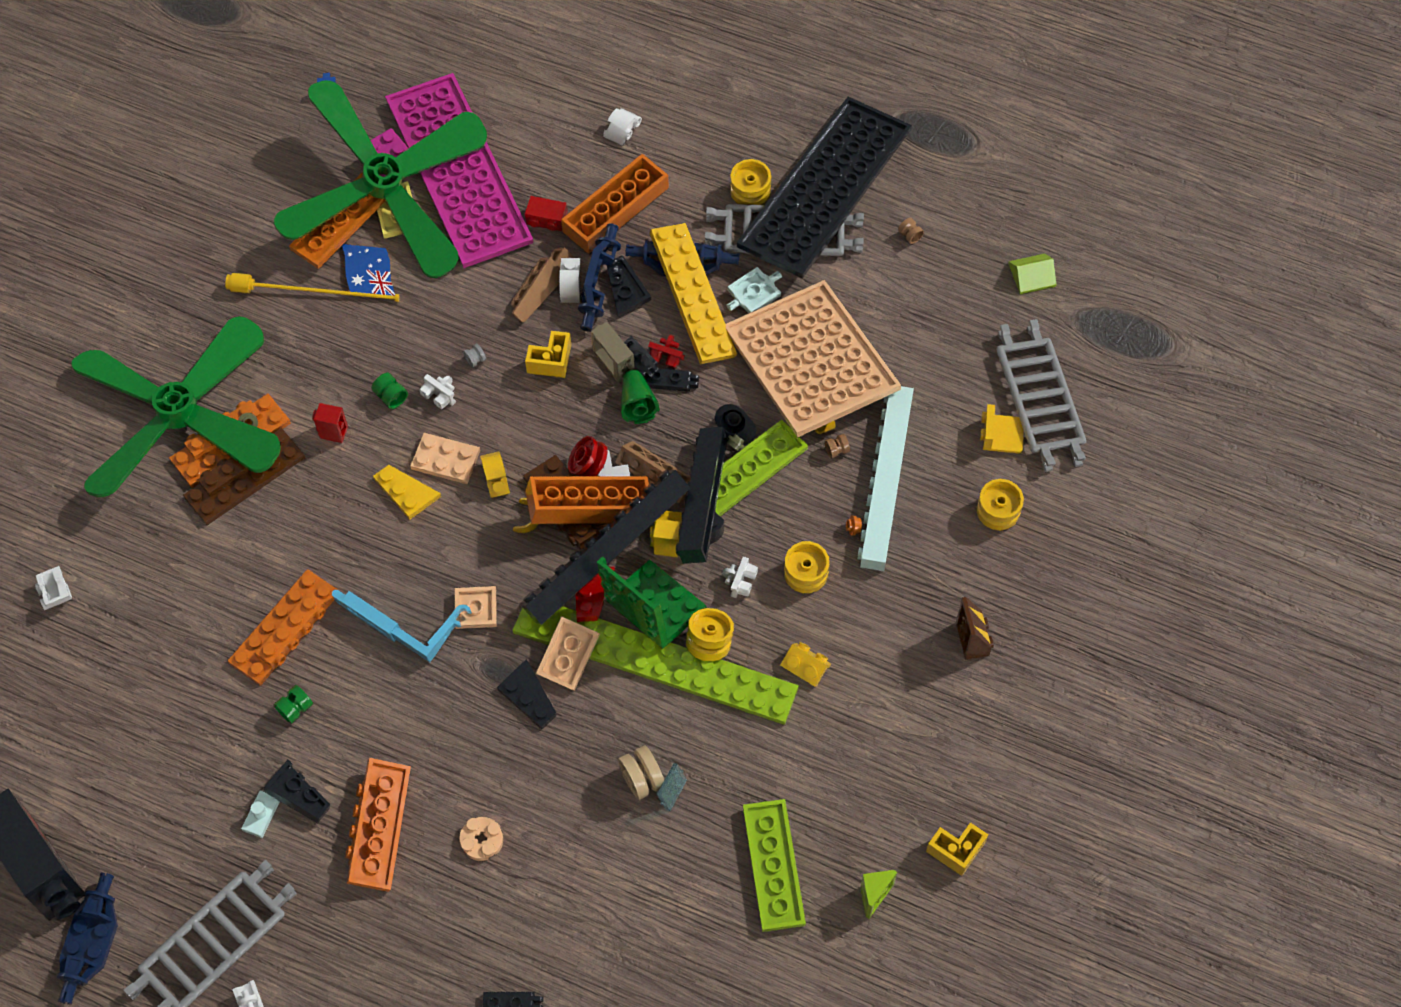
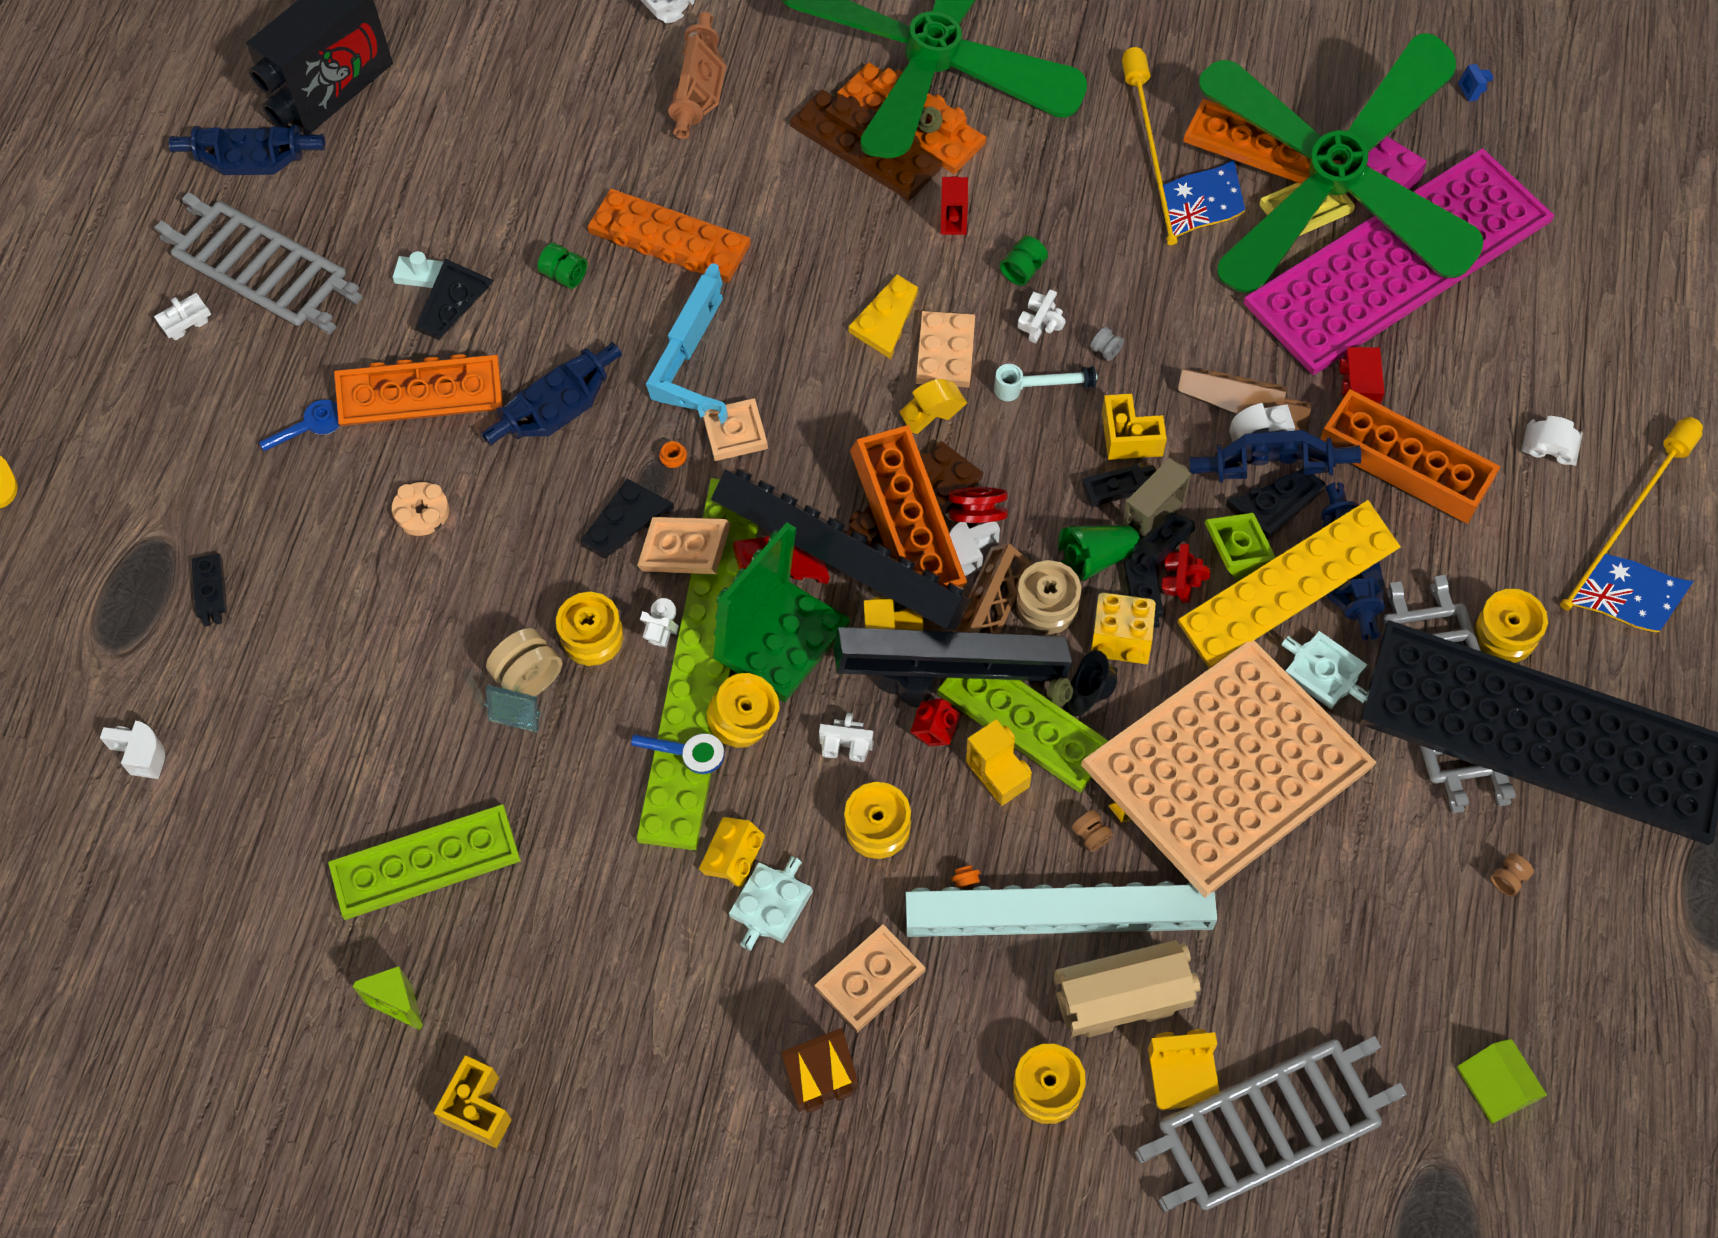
camera: 80 degrees right, 0 degrees up
none -> blue piece [259,400,340,452]
none -> dark blue plate [480,342,622,446]
none -> yellow wheel [556,592,624,666]
none -> piece [631,734,725,774]
none -> white hips [640,598,679,648]
none -> orange plate [659,441,687,468]
none -> nougat plate [668,12,726,139]
none -> light aqua plate [729,856,813,951]
none -> light nougat plate [815,924,926,1033]
none -> red brick [910,698,961,747]
none -> yellow brick [966,719,1032,806]
none -> light aqua piece [994,364,1097,401]
none -> tan wheel [1016,560,1082,635]
none -> tan brick [1054,940,1201,1038]
none -> black hinge [1082,463,1157,507]
none -> yellow bracket [1091,593,1156,665]
none -> lime slope [1204,513,1276,581]
none -> flag [1560,417,1703,632]

